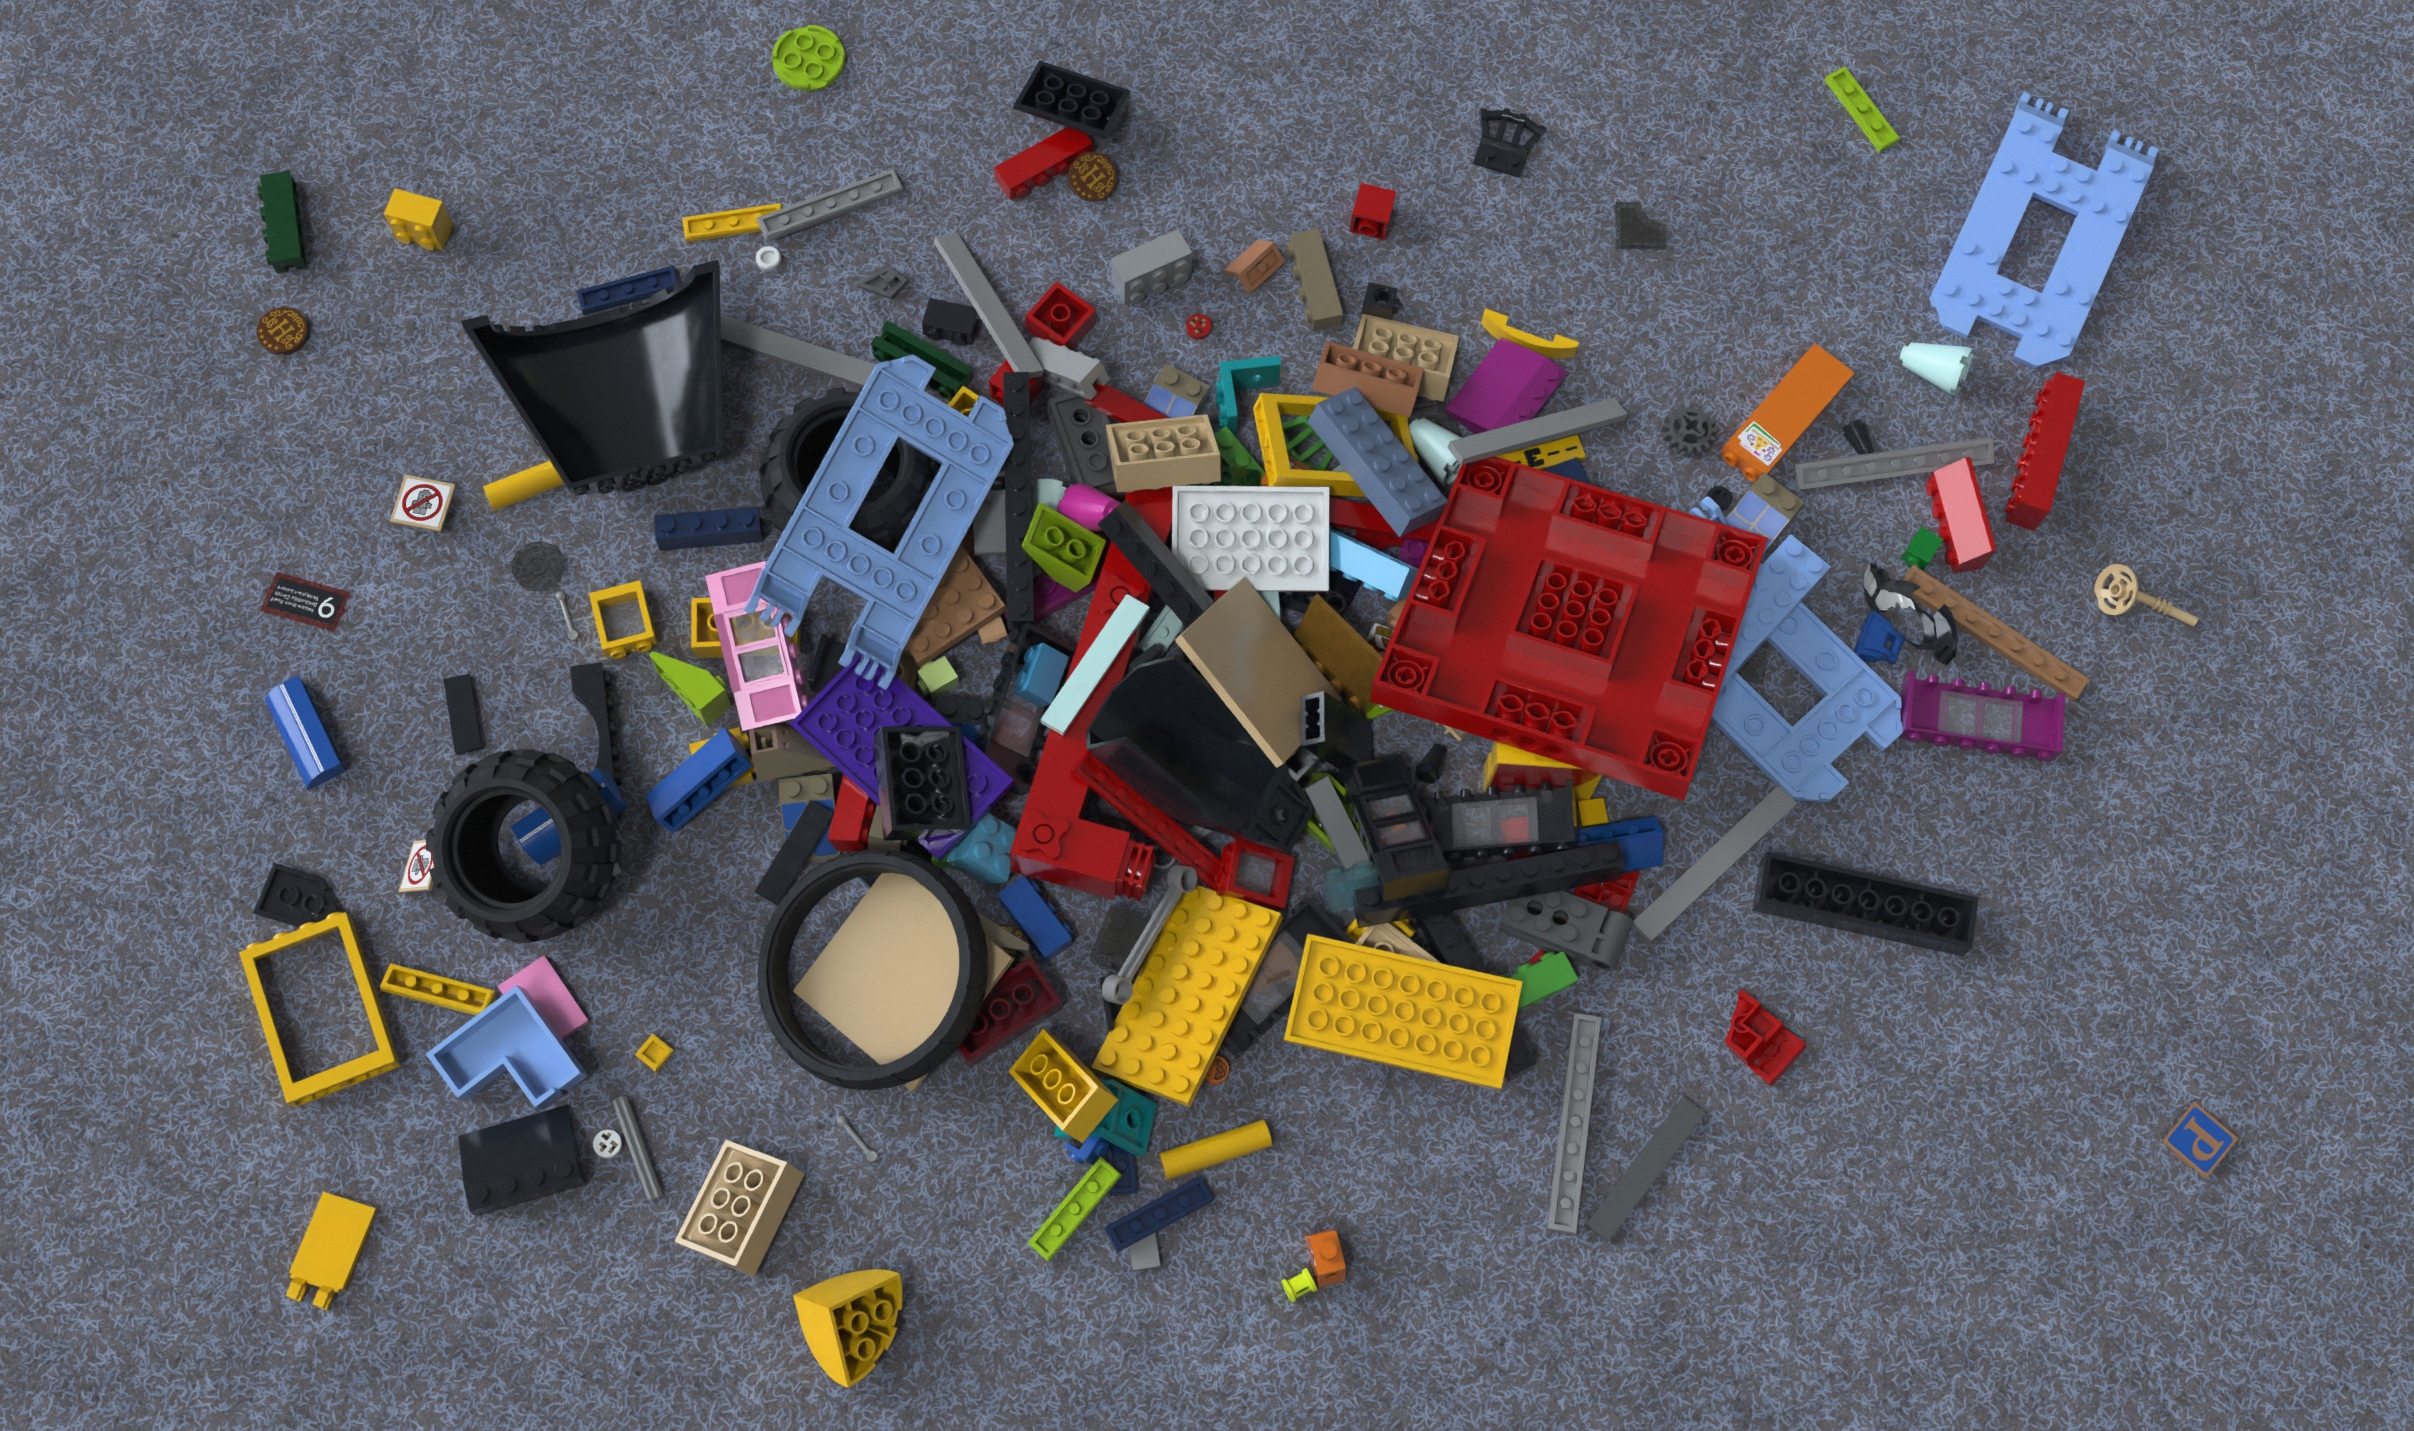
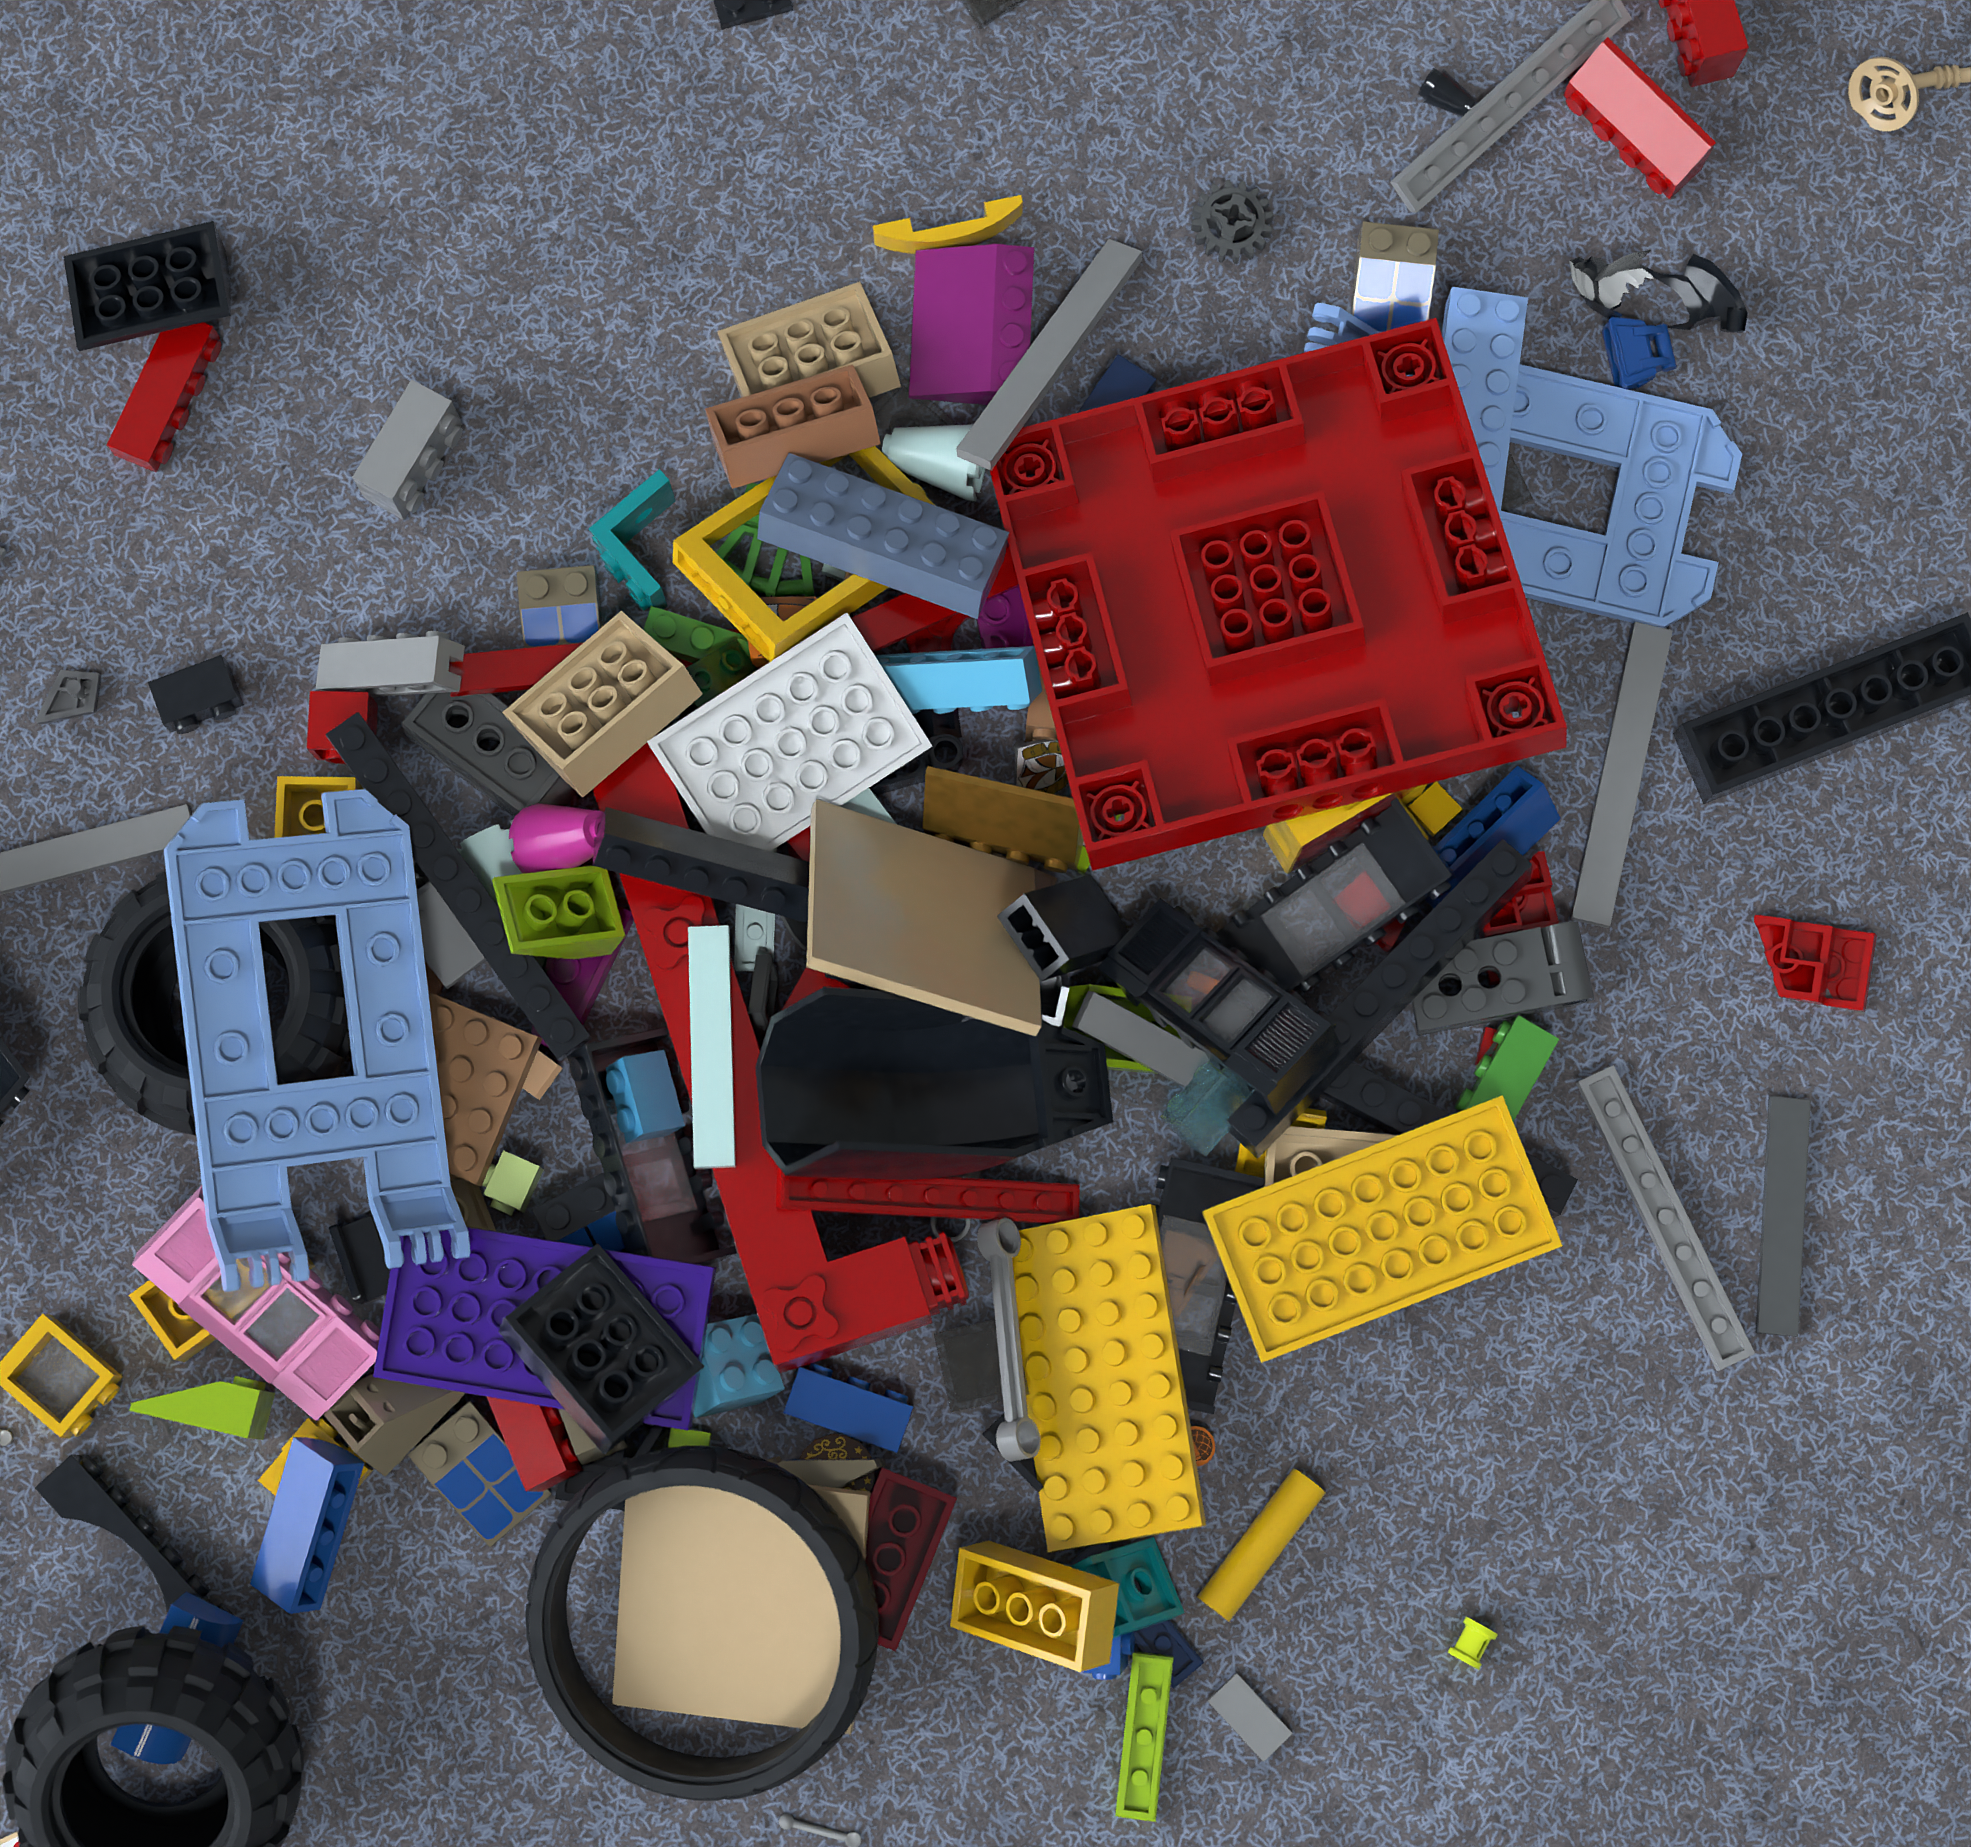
camera: 30 degrees left, 10 degrees up
dark blue brick [654,507,763,551] -> none
black tile [754,799,834,906] -> none
dark green brick [871,320,974,399] -> none
light grey tile [934,233,1044,379] -> none
red brick [1025,281,1096,350] -> none
reddish brown tile [1068,152,1117,202] -> none
dark blue tile [1103,1176,1214,1253] -> none
red tile [1186,314,1211,340] -> none
red window [1216,839,1295,912] -> none
nougat panel [1225,240,1286,293] -> none
dark tan brick [1286,228,1343,331] -> none
orange torso [1304,1229,1346,1288] -> none
red head [1349,183,1397,240] -> none
black brick [1361,282,1400,320] -> none
black cone [1416,744,1447,784] -> none
yellow tile [1495,435,1586,470] -> none
black tile [1706,486,1732,512] -> none
orange brick [1720,343,1855,482] -> none
magenta window [1899,671,2065,762] -> none
green brick [1901,527,1944,571] -> none
medium nougat plate [1903,565,2090,702] -> none

